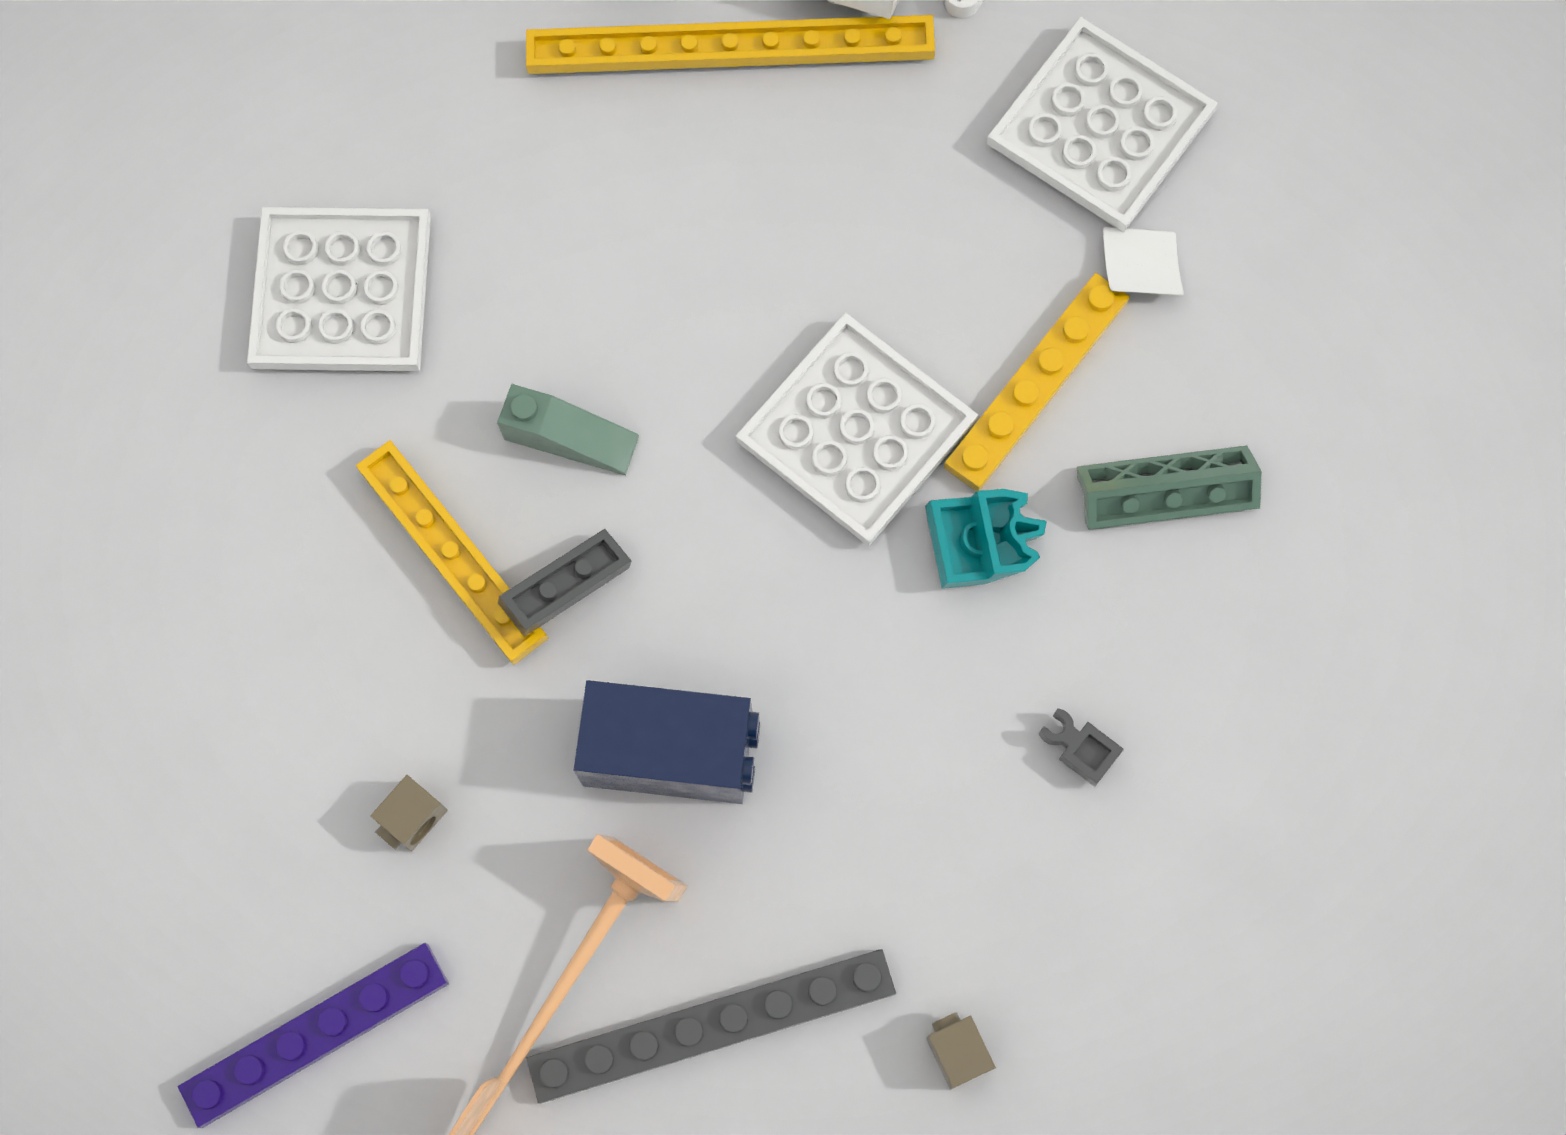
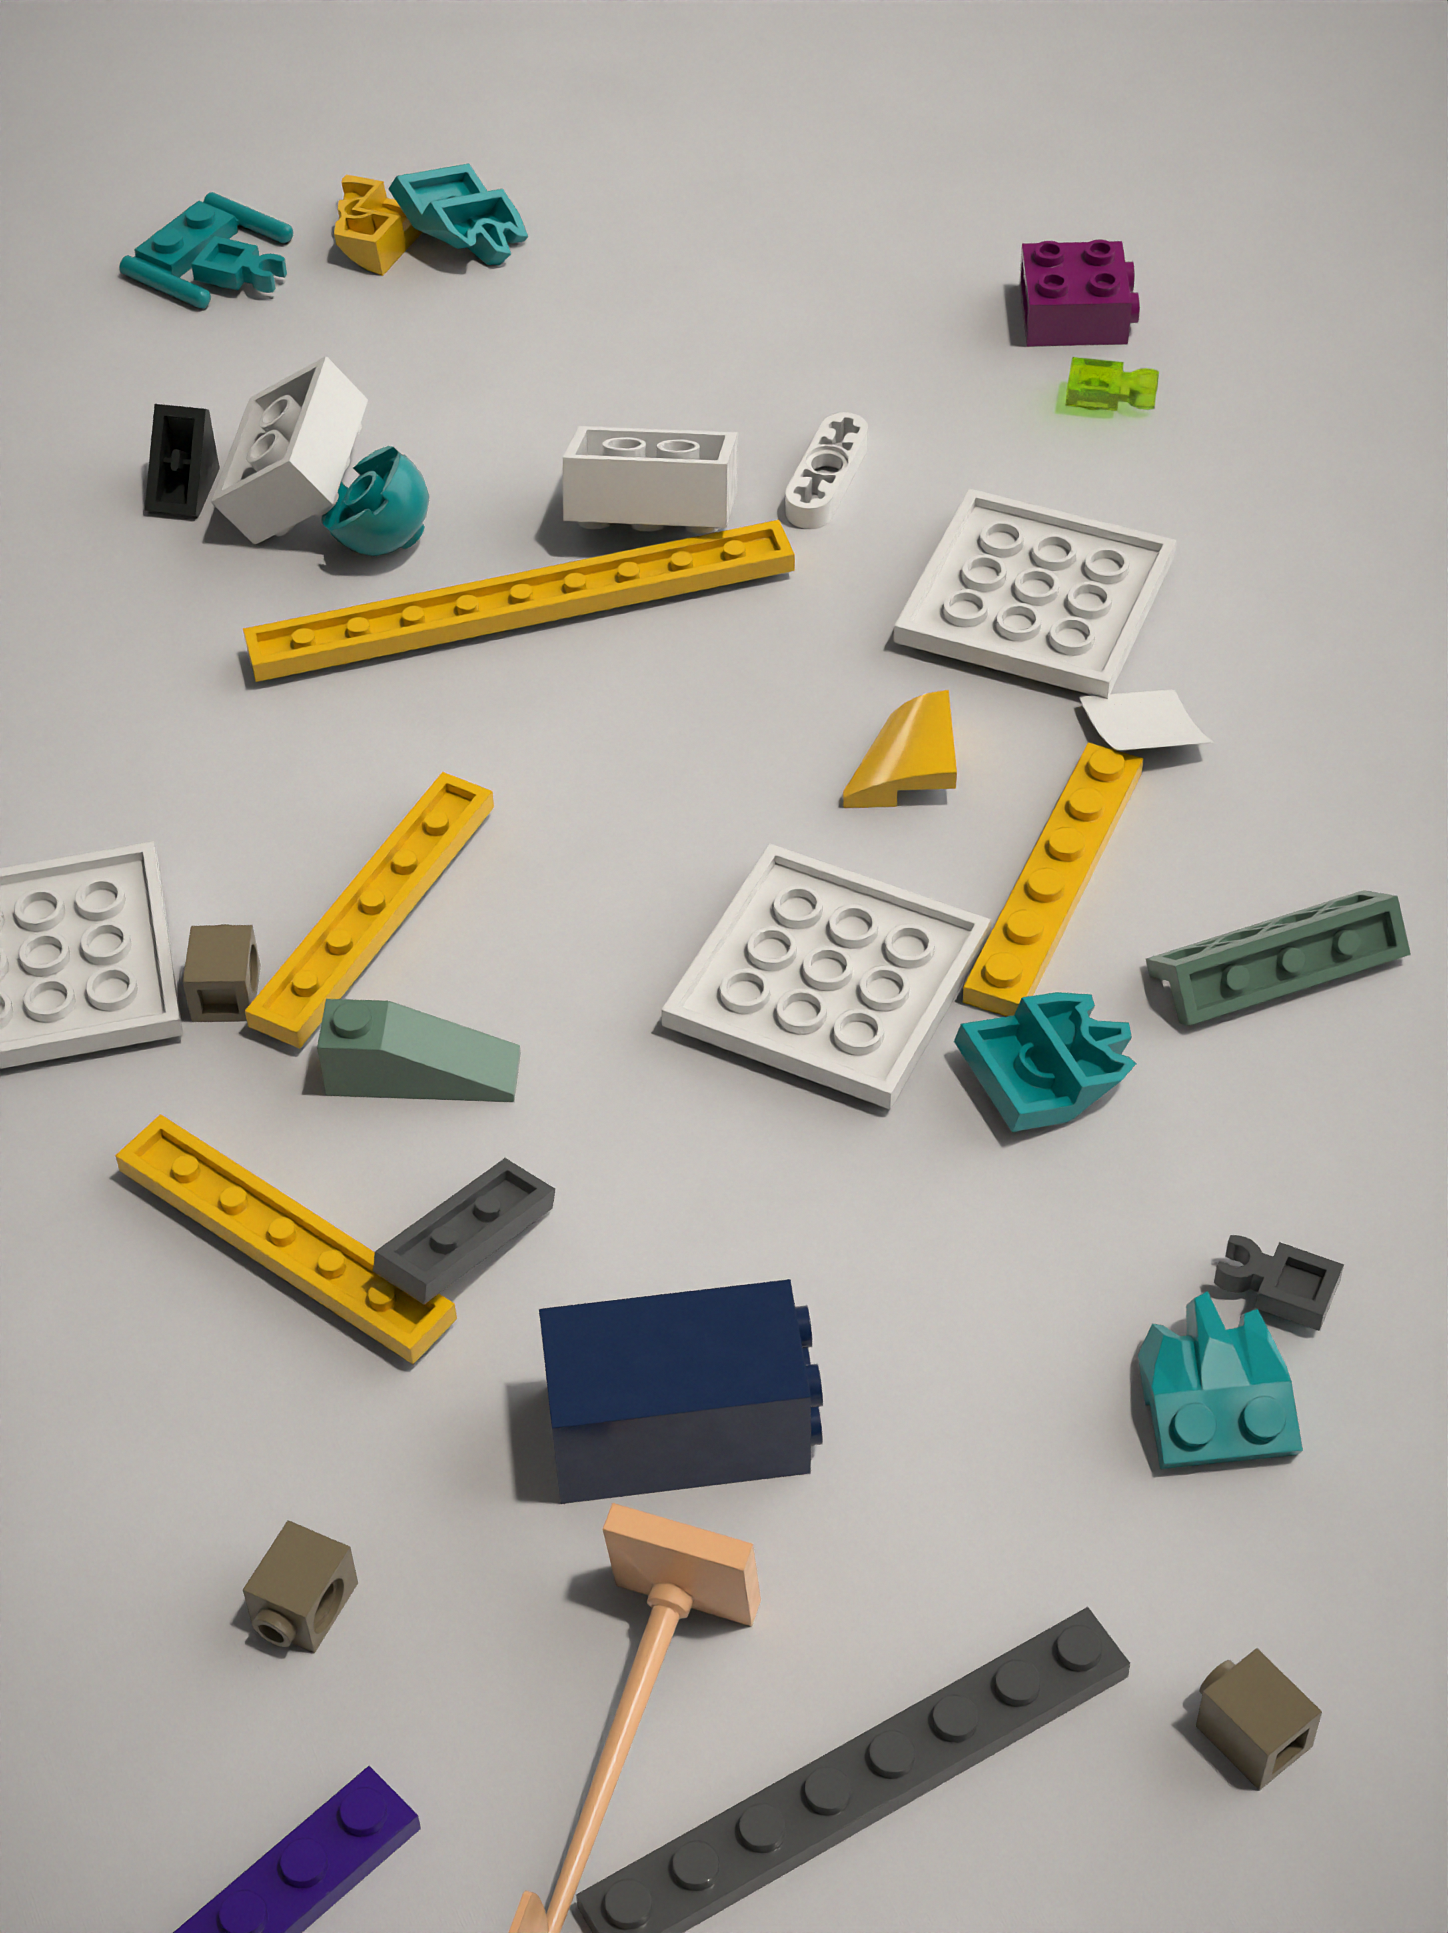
camera: 15 degrees left, 25 degrees down
none -> dark tan brick [183,924,261,1022]
none -> yellow plate [245,772,494,1049]
none -> yellow slope [843,690,957,808]
none -> teal plate [1138,1291,1303,1469]

